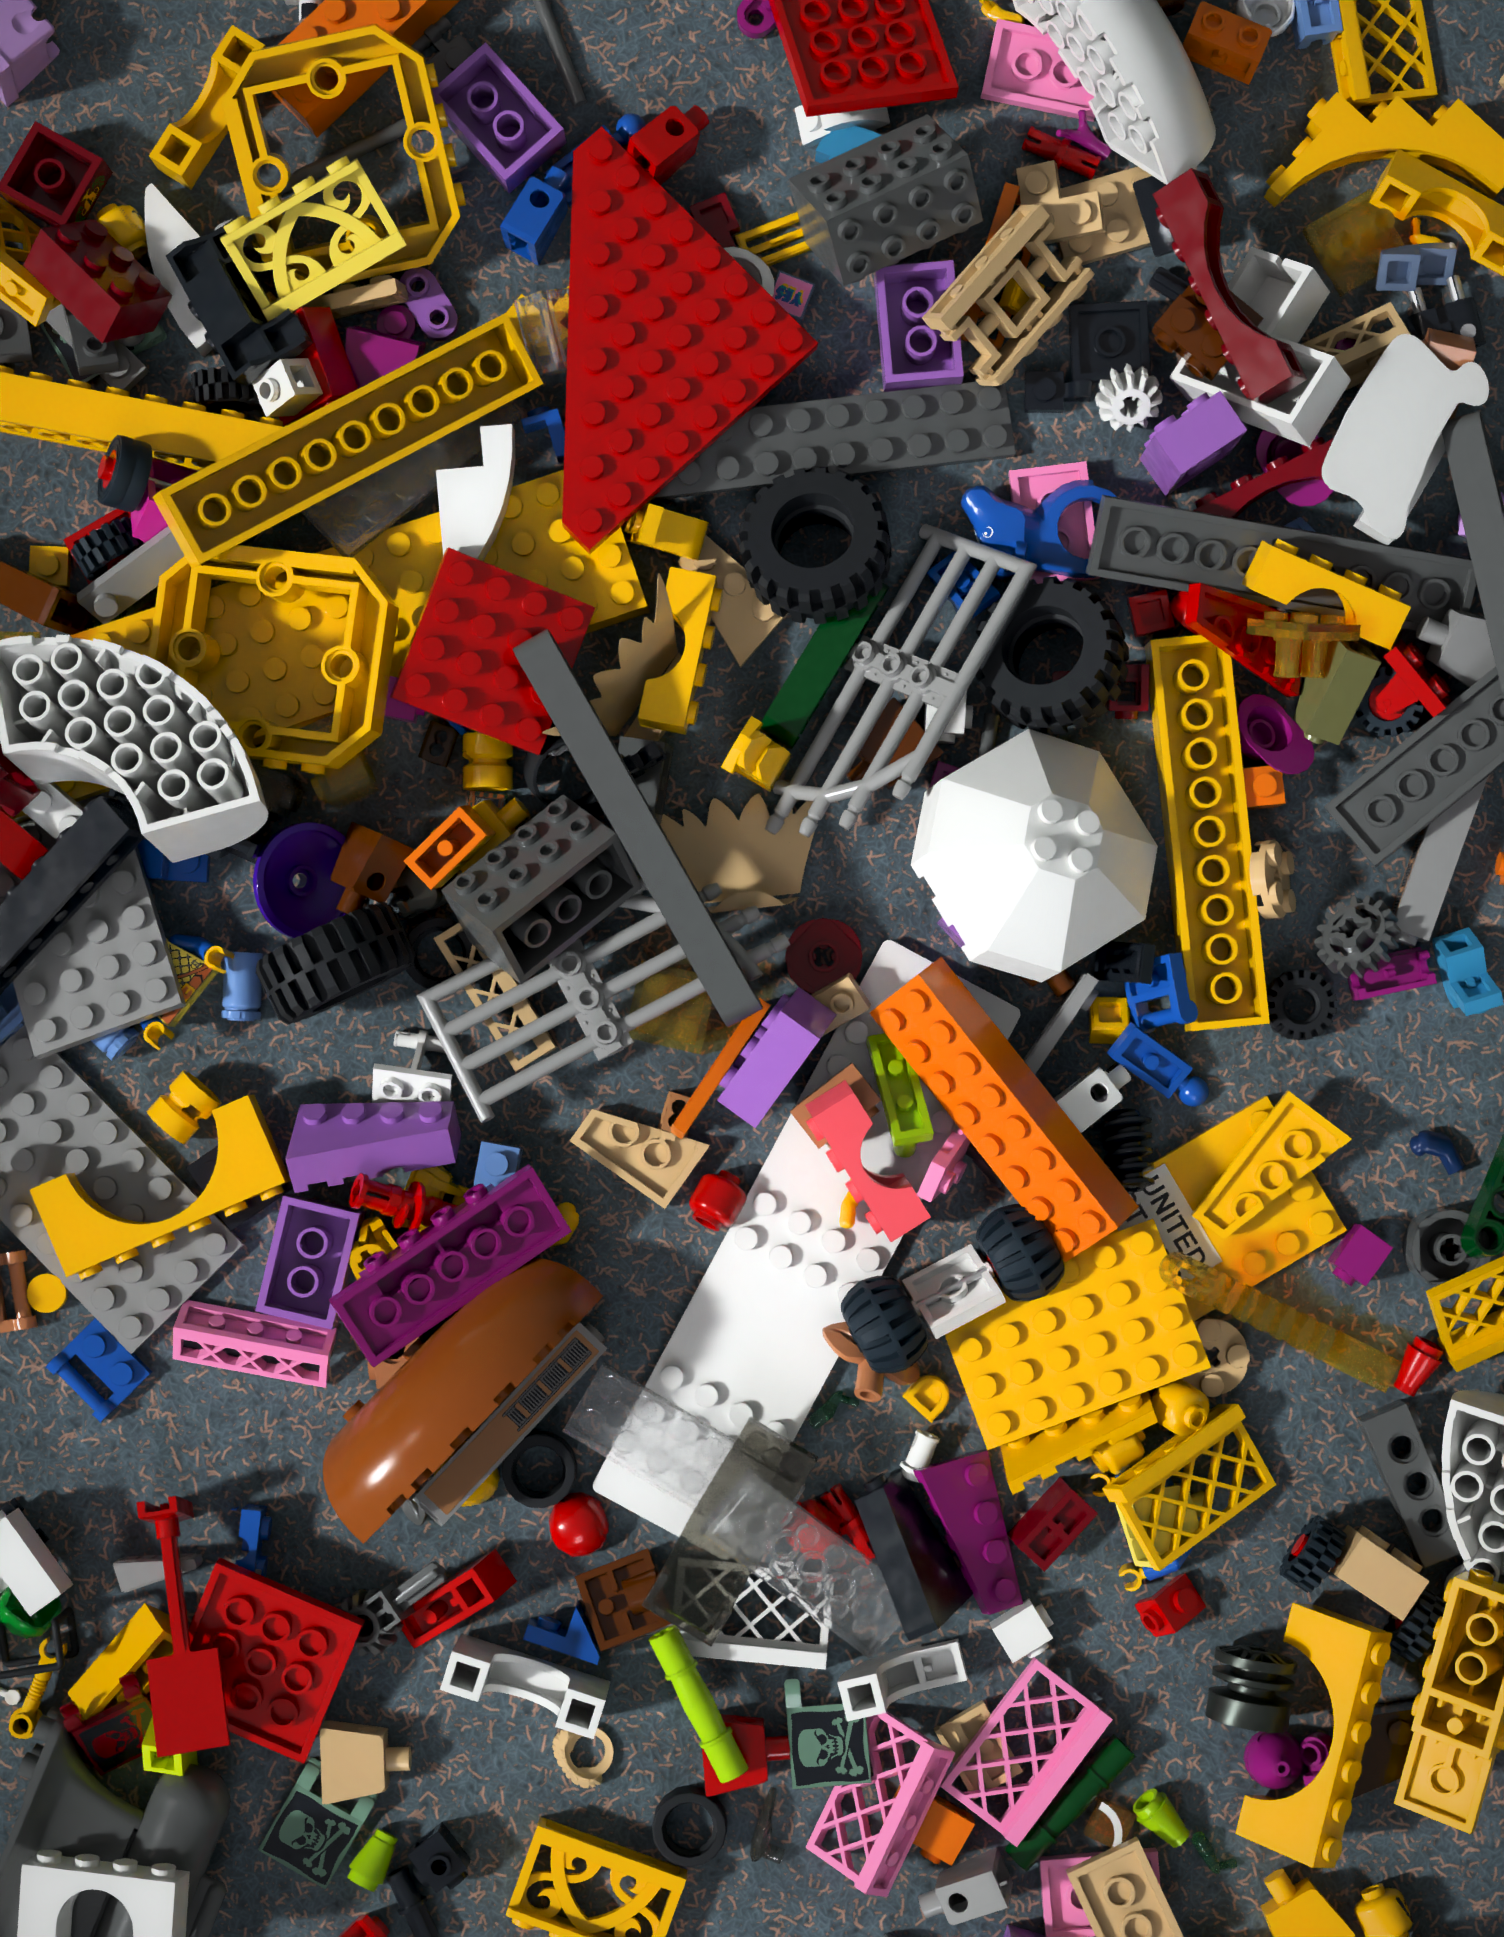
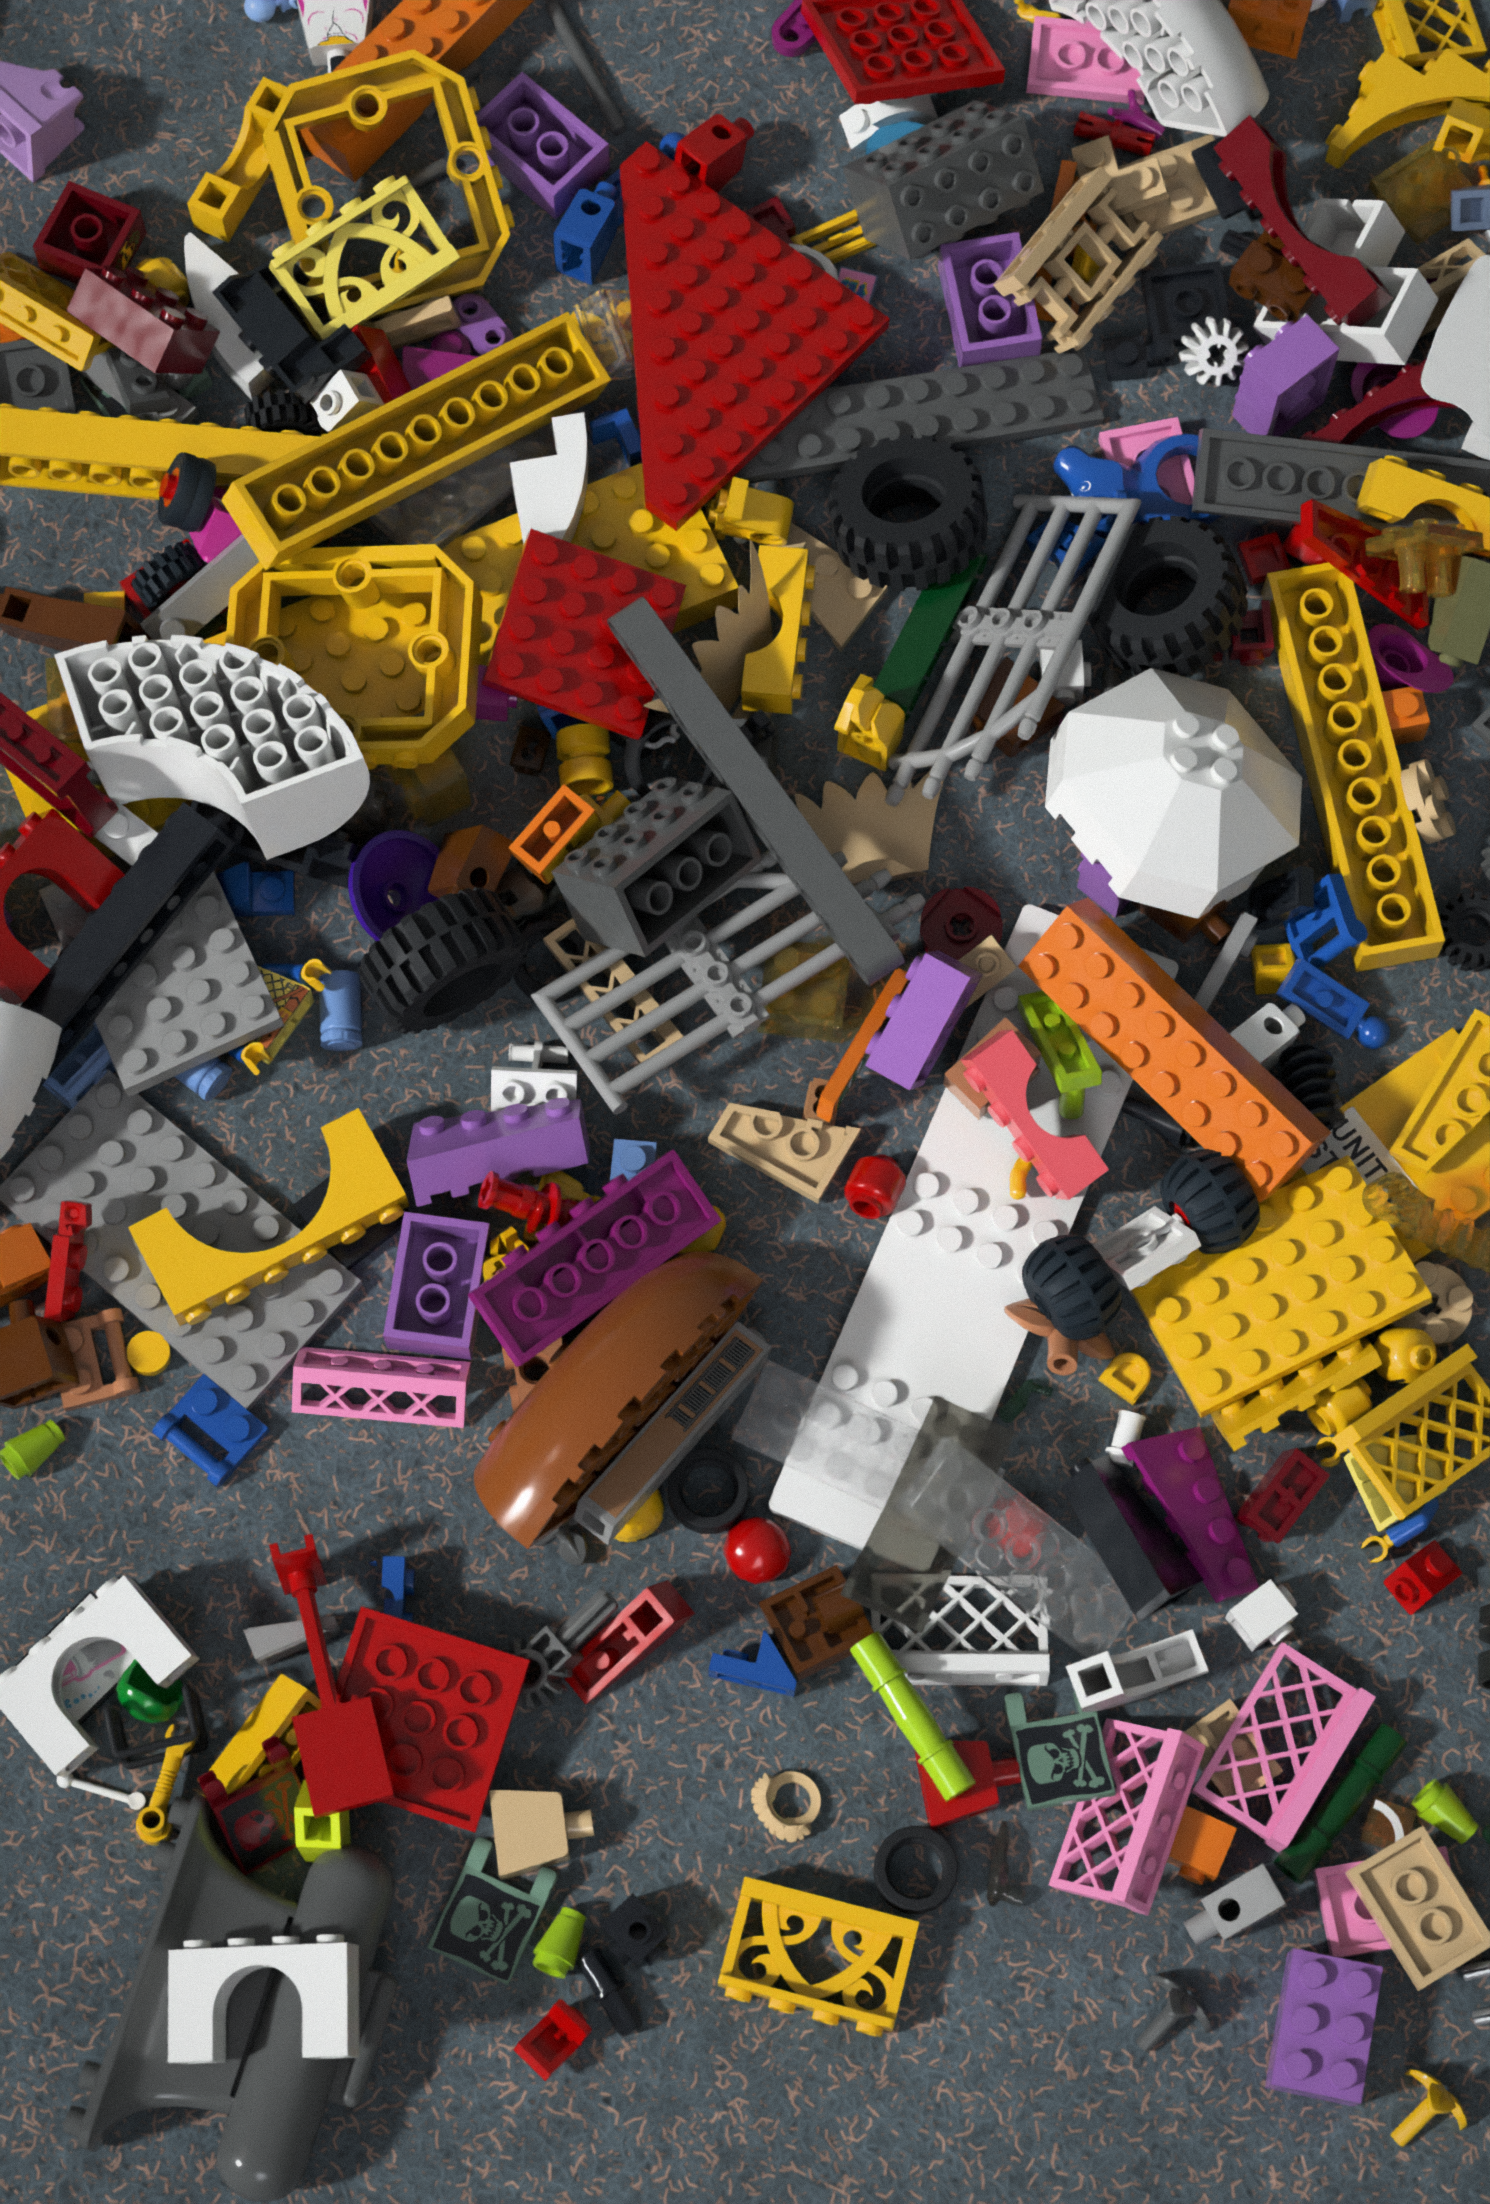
camera: 10 degrees left, 15 degrees down
yellow wheel [147,1070,222,1144] -> none
white arch [440,1633,610,1739] -> none
red pin [820,1483,876,1562] -> none
bright pink wing [917,1128,970,1203] -> none

